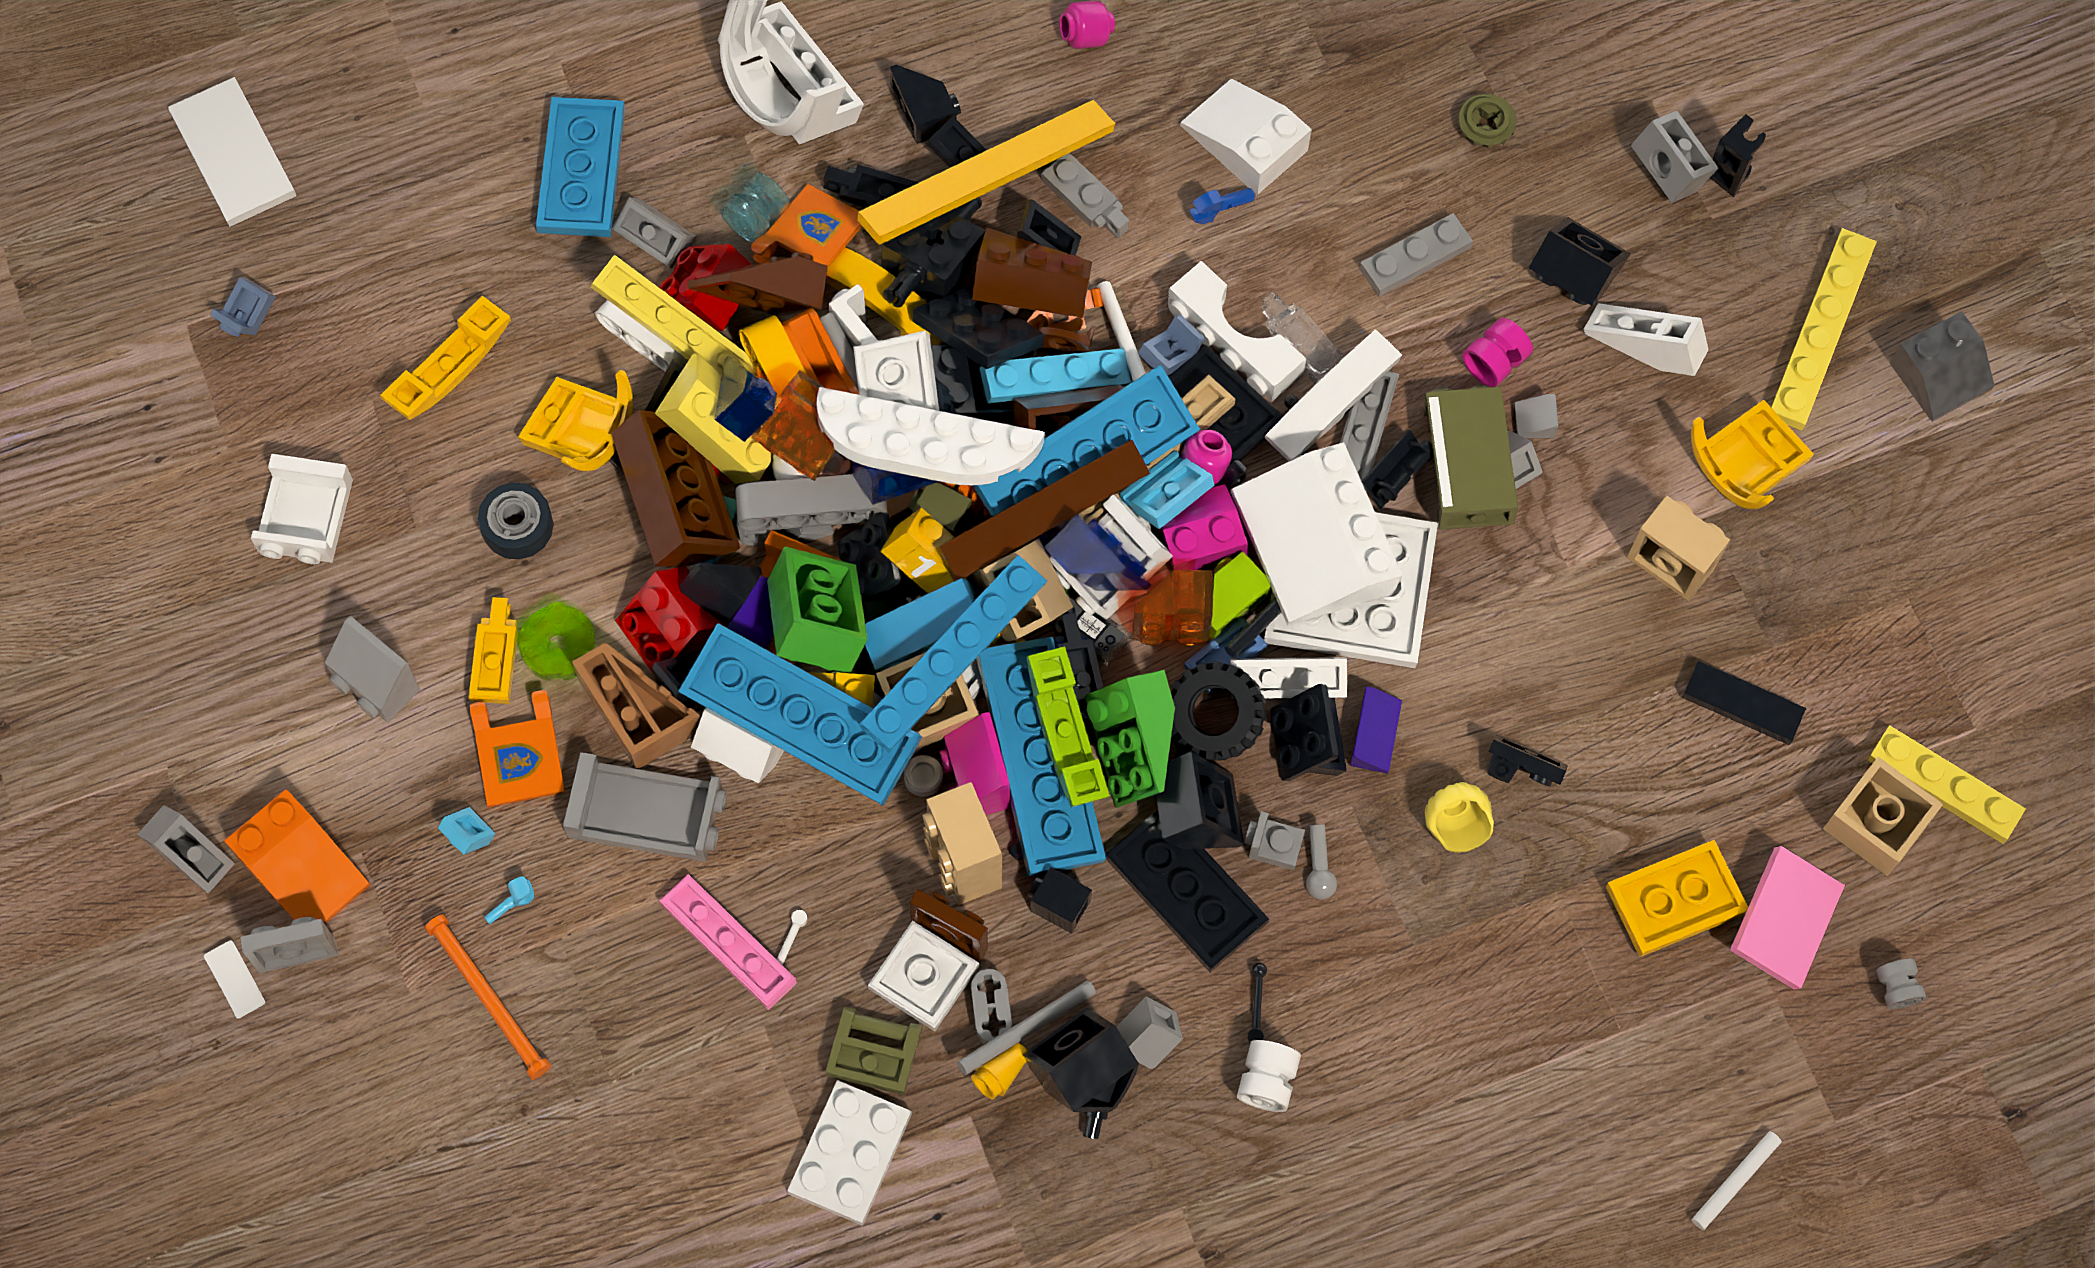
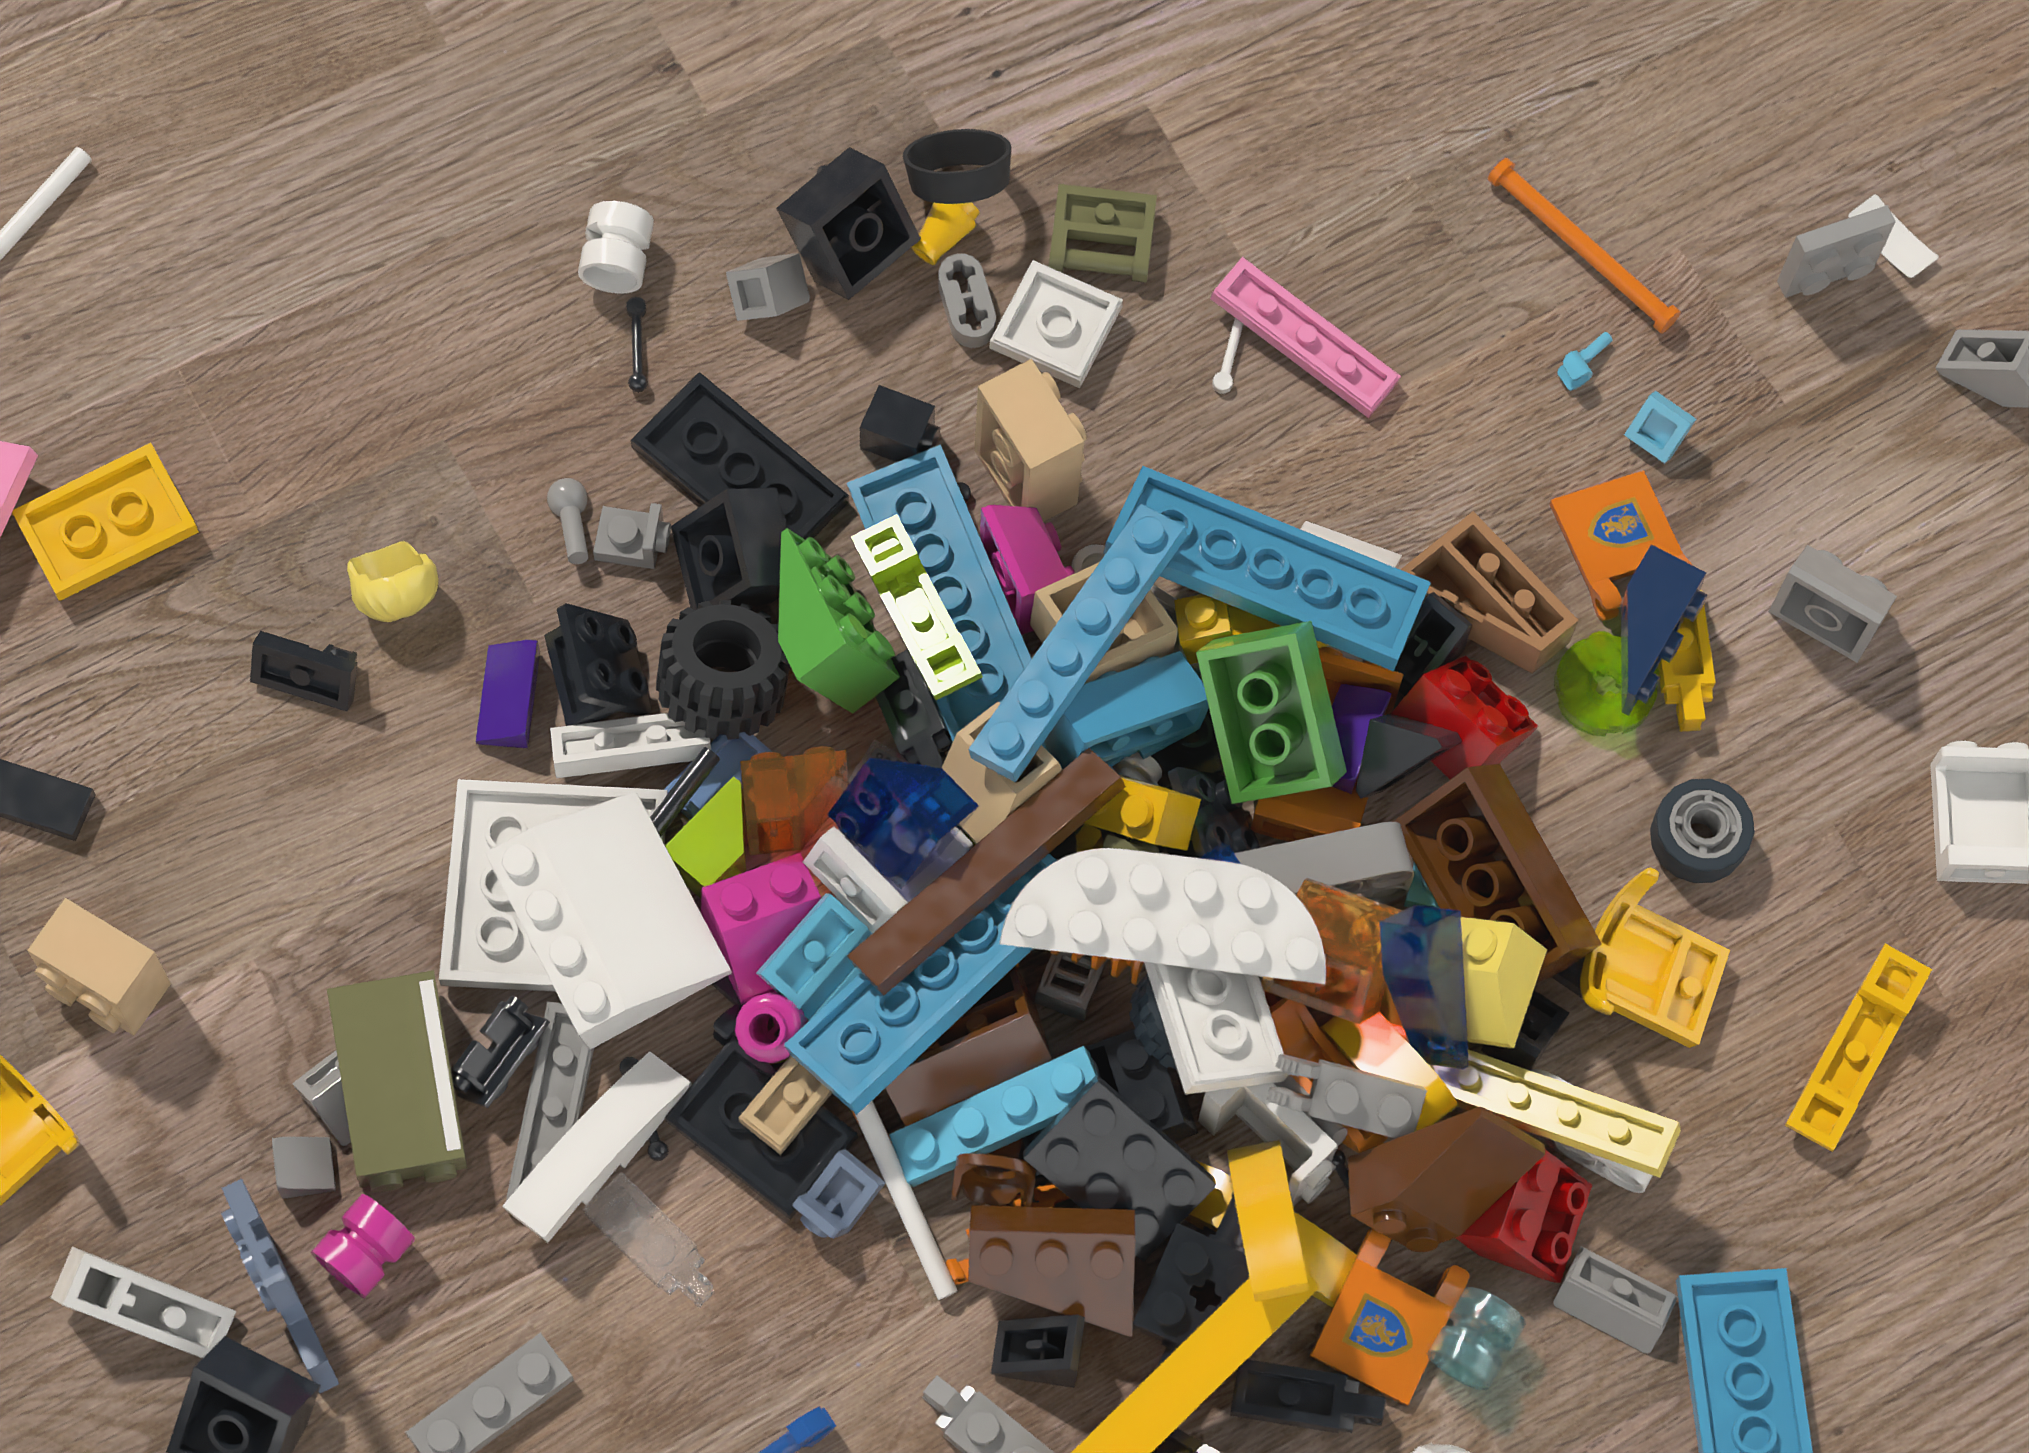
camera: 170 degrees right, 0 degrees up
orange slope [224,789,371,924] -> none
light grey panel [563,752,727,862] -> none
white plate [787,1080,912,1226] -> none
reddish brown plate [909,889,988,962] -> none
light grey bar [957,980,1096,1076] -> none
white arch [1168,261,1306,402] -> none
none -> sand blue wing [221,1179,339,1394]
none -> black tyre [903,129,1012,204]
none -> yellow slope [1227,1140,1310,1302]
none -> light grey hinge [1266,1054,1427,1138]
none -> dark blue slope [1621,544,1708,716]

